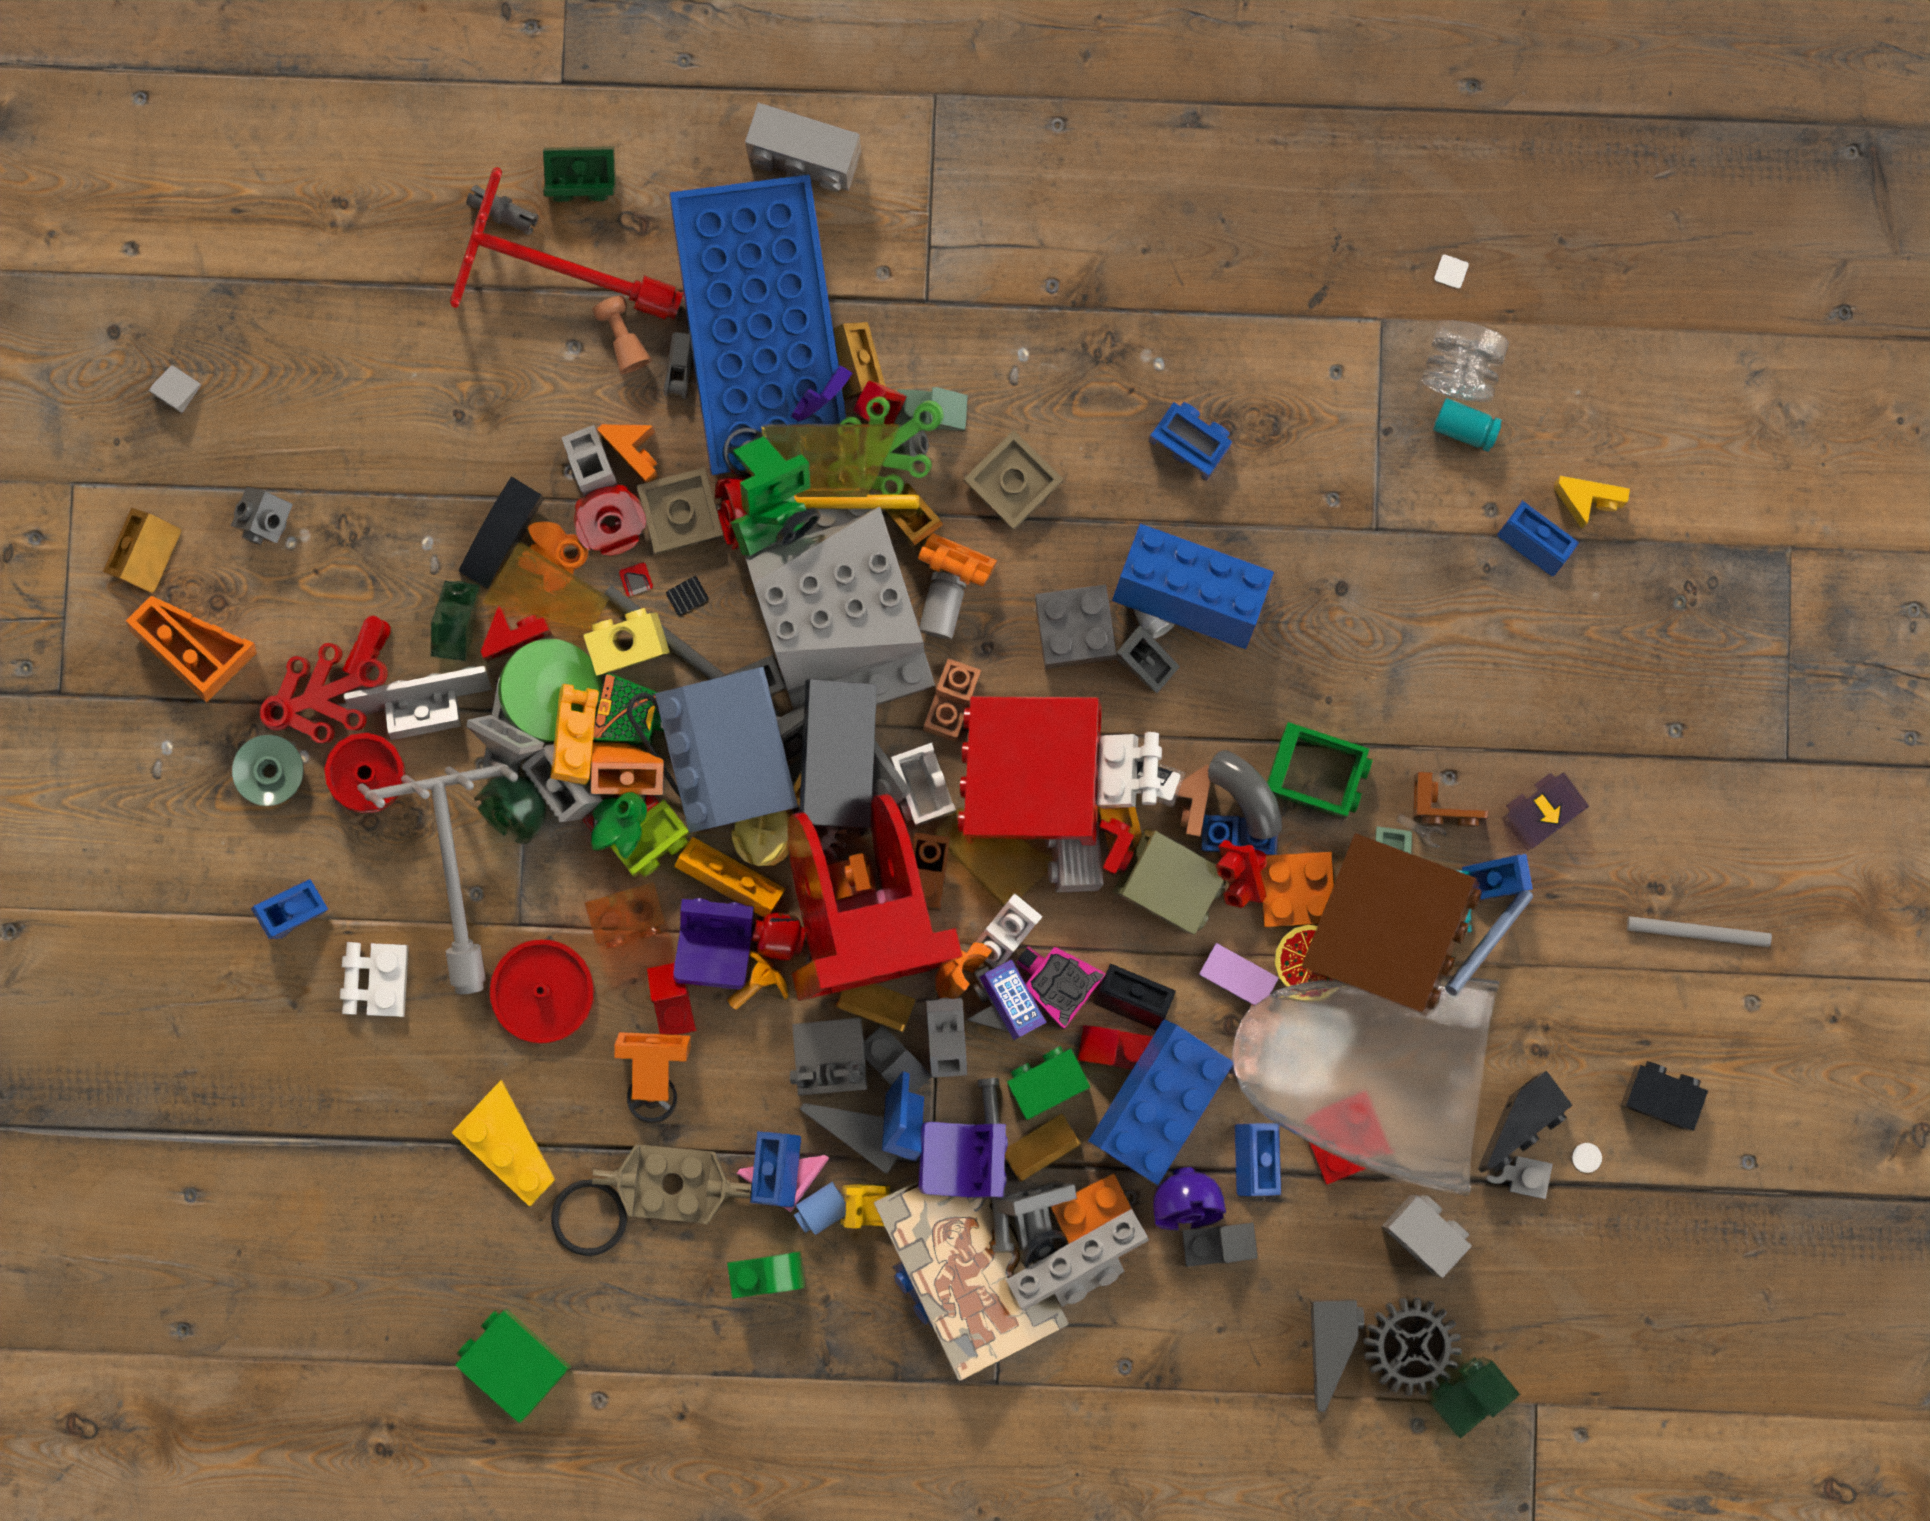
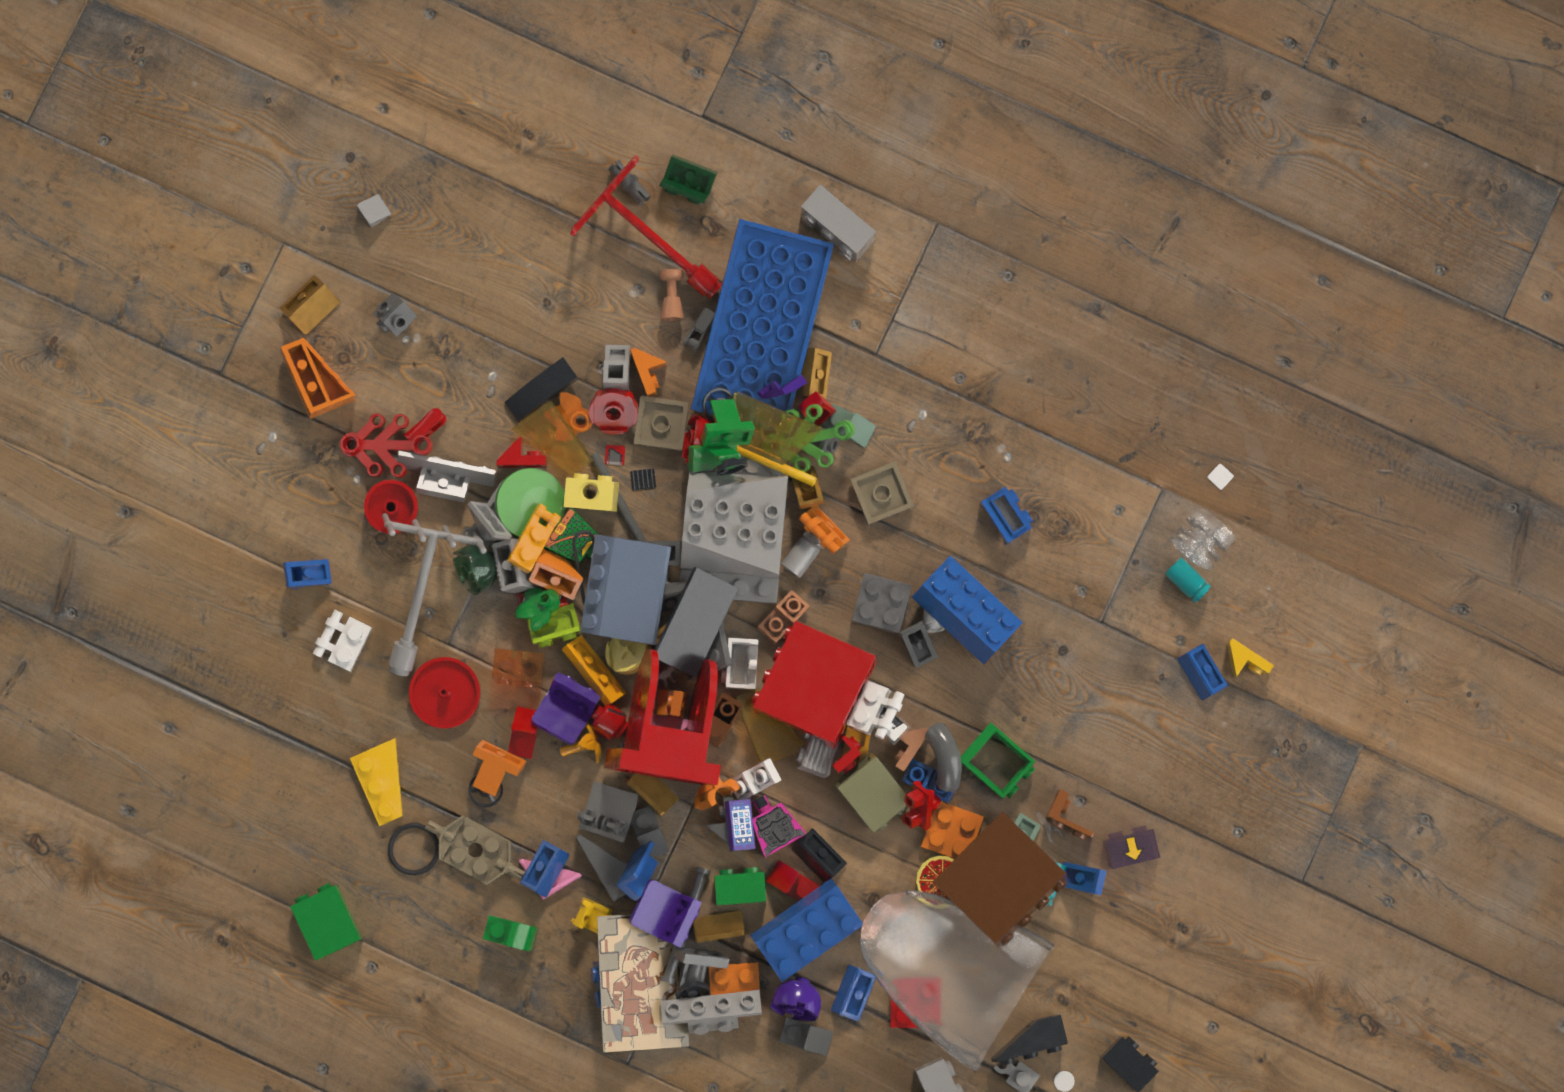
camera: 20 degrees right, 0 degrees up
sand green dish [232,735,304,806] -> none
clear green slope [431,580,480,661] -> none
medium blue brick [794,1181,846,1235] -> none
light grey brick [926,998,967,1078] -> none
lavender tile [1199,943,1279,1008] -> none
sand blue bar [1445,890,1533,996] -> none
light grey bar [1627,916,1772,947] -> none

